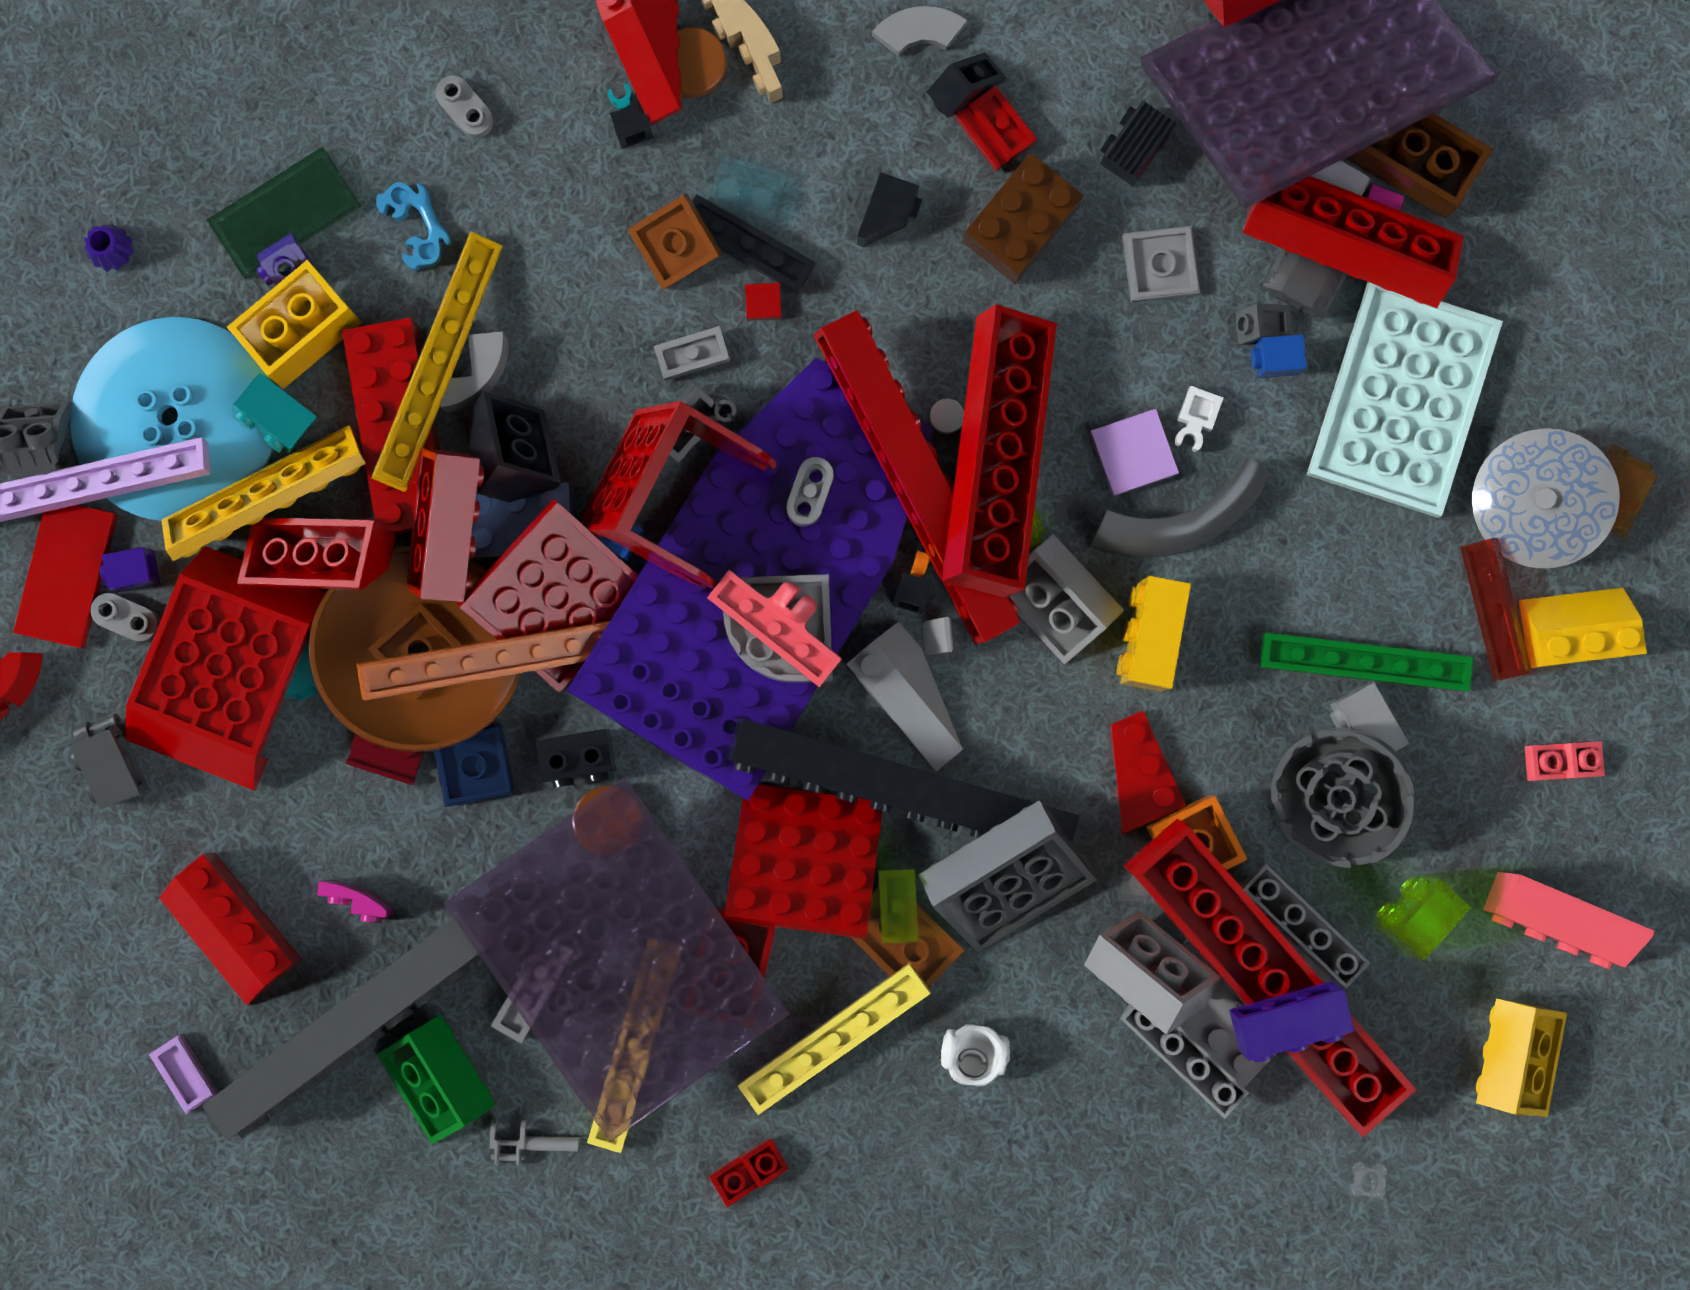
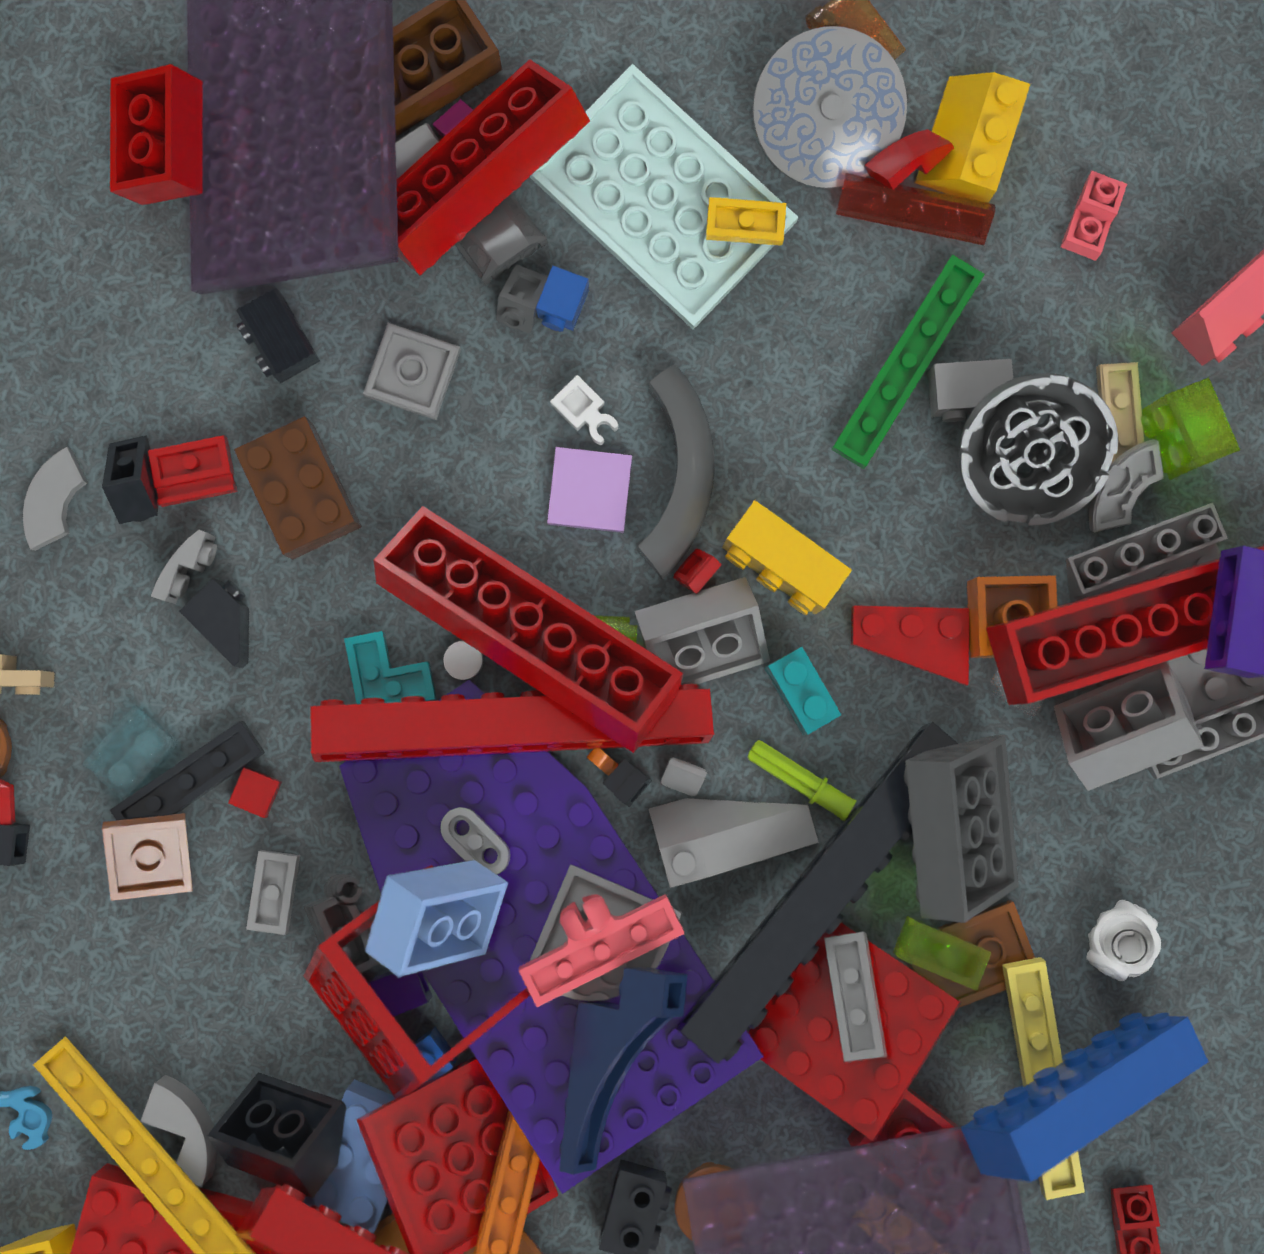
camera: 65 degrees left, 0 degrees up
none -> light grey slope [151,530,217,604]
none -> teal plate [344,631,437,704]
none -> light blue brick [365,860,508,977]
none -> dark purple brick [369,971,433,1017]
none -> dark blue arch [559,967,688,1175]
none -> red tile [673,548,722,594]
none -> yellow plate [706,197,786,246]
none -> lime axle [747,740,857,821]
none -> teal brick [764,647,842,735]
none -> light grey plate [824,932,887,1062]
none -> red slope [865,129,954,190]
none -> blue brick [961,1013,1209,1182]
none -> light grey tile [1089,439,1164,532]
none -> tan tile [1096,362,1144,464]

